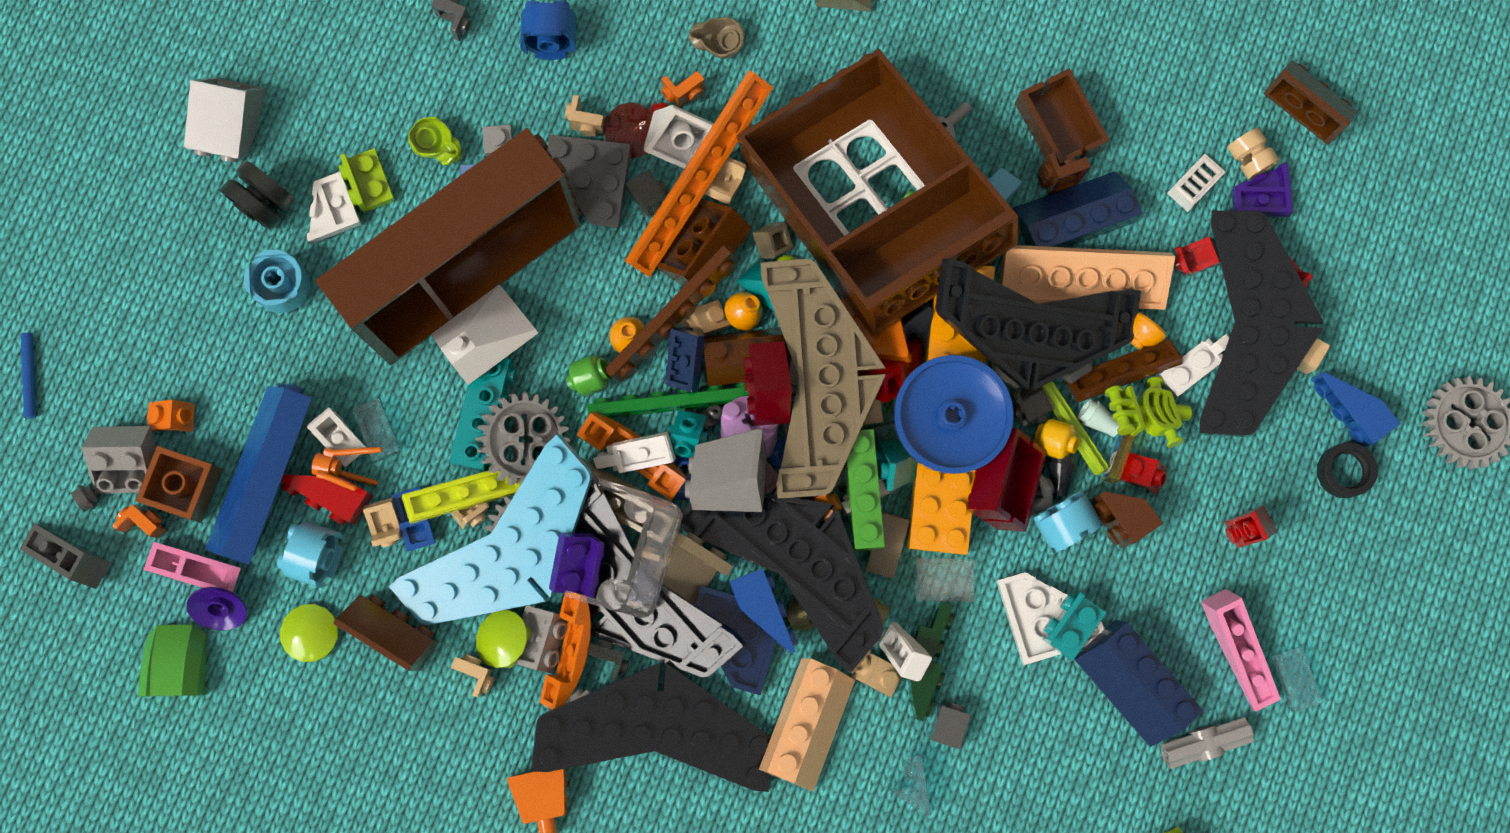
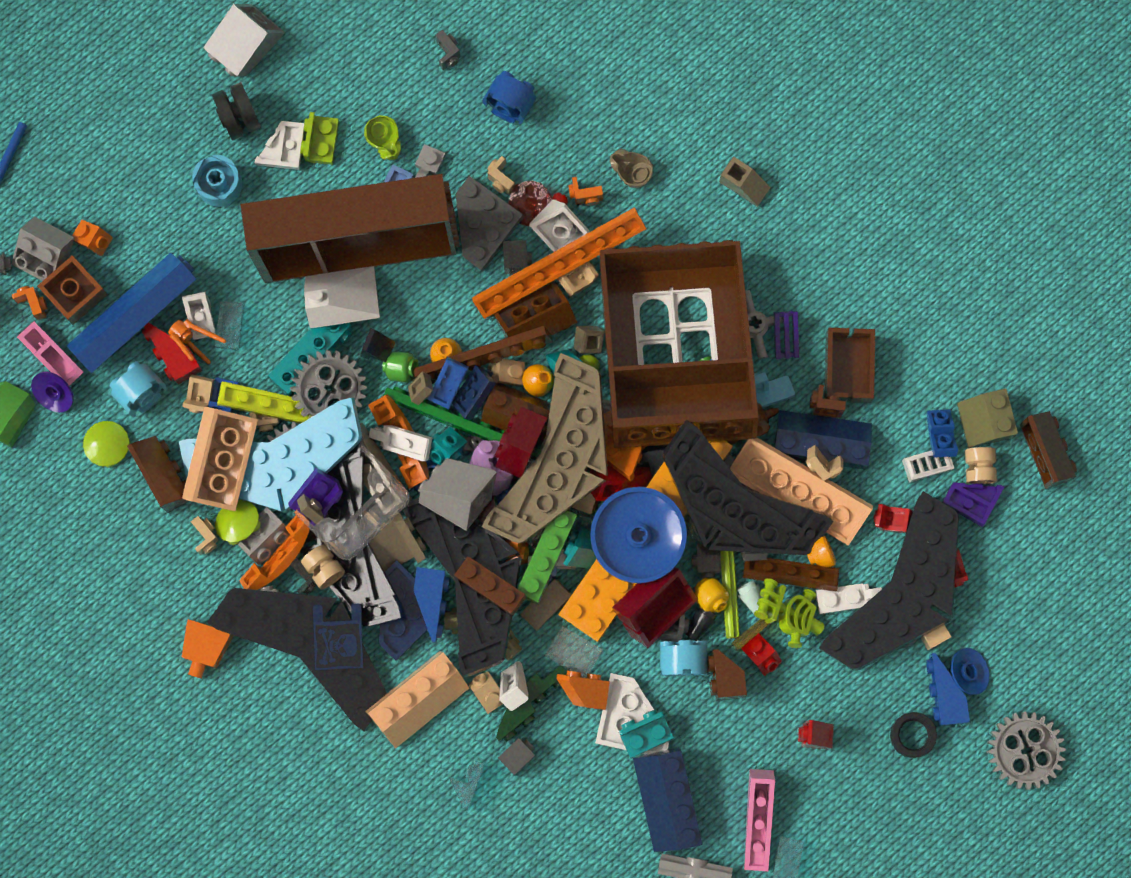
camera: 35 degrees right, 0 degrees up
none -> light nougat slope [182,407,258,511]
none -> dark tan plate [297,494,324,525]
none -> tan wheel [301,544,345,590]
none -> flag [313,603,363,670]
none -> black slope [360,328,395,363]
none -> dark tan plate [408,371,433,405]
none -> blue plate [428,357,469,409]
none -> reddish brown plate [454,556,527,616]
none -> orange slope [556,670,610,710]
none -> dark purple tile [773,311,799,359]
none -> tan bracket [806,445,843,481]
none -> blue slope [927,409,958,458]
none -> blue dish [951,648,989,695]
none -> olive slope [957,389,1018,448]

